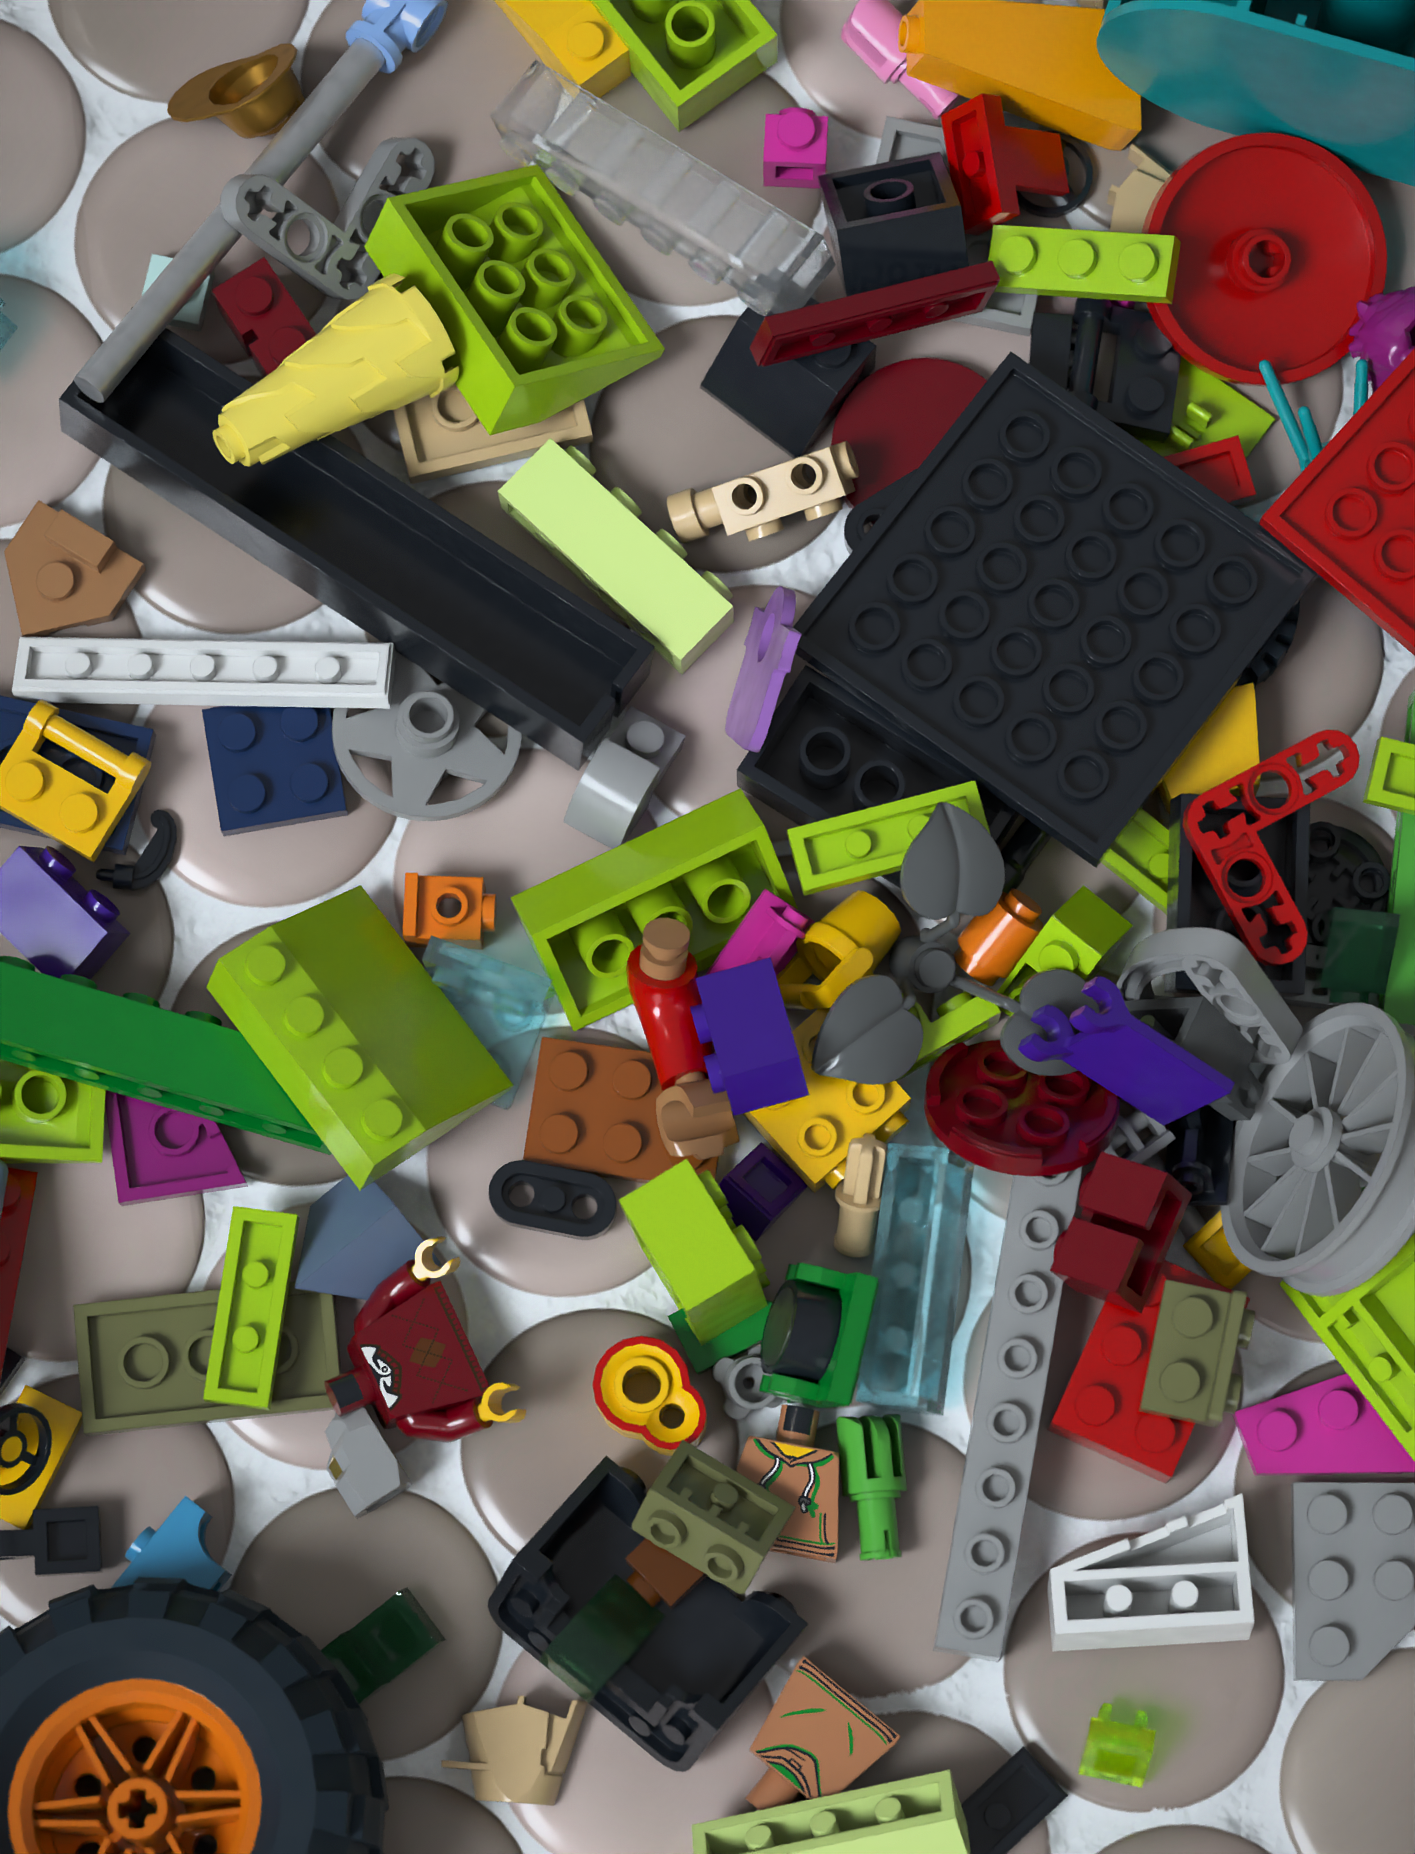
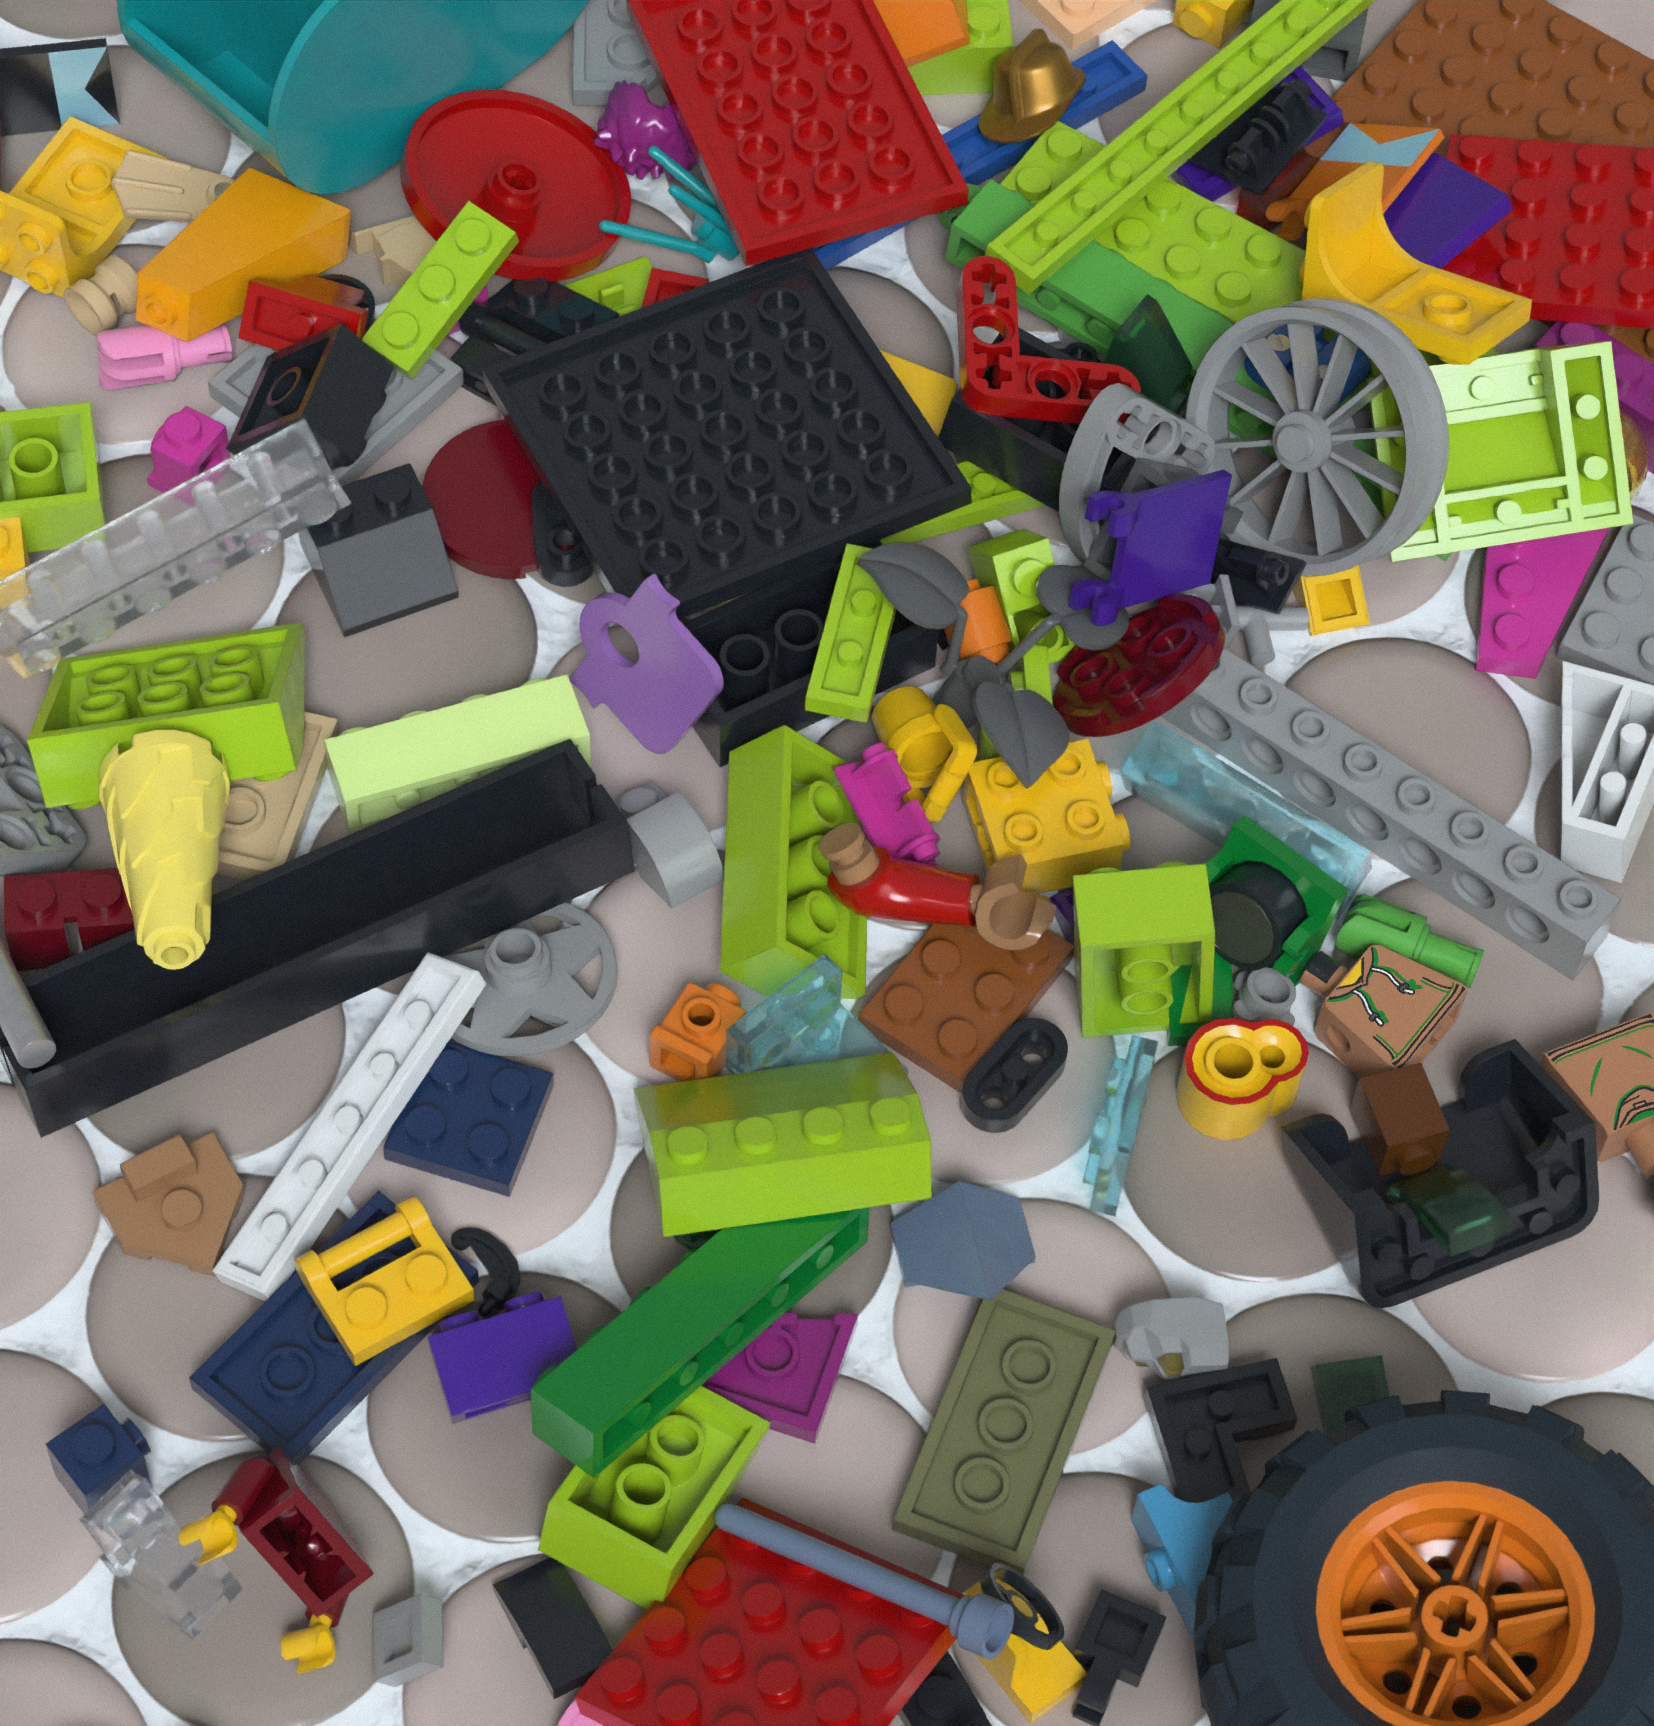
camera: 70 degrees left, 20 degrees down
lime plate [203,1206,300,1410] -> none
dark red torso [324,1236,526,1443] -> none
tan piece [441,1696,588,1806] -> none
olive bracket [632,1440,796,1594] -> none
tan brick [667,441,859,543] -> none
dark purple brick [690,957,809,1116] -> none
dark red tile [750,261,1000,367] -> none
tan axle [833,1134,887,1257] -> none
red brick [1047,1260,1251,1484] -> none
dark red piece [1050,1151,1192,1313] -> none
olive bracket [1139,1280,1255,1427] -> none
none -> clear light blue plate [1082,1035,1159,1217]
none -> black plate [1144,1358,1297,1503]

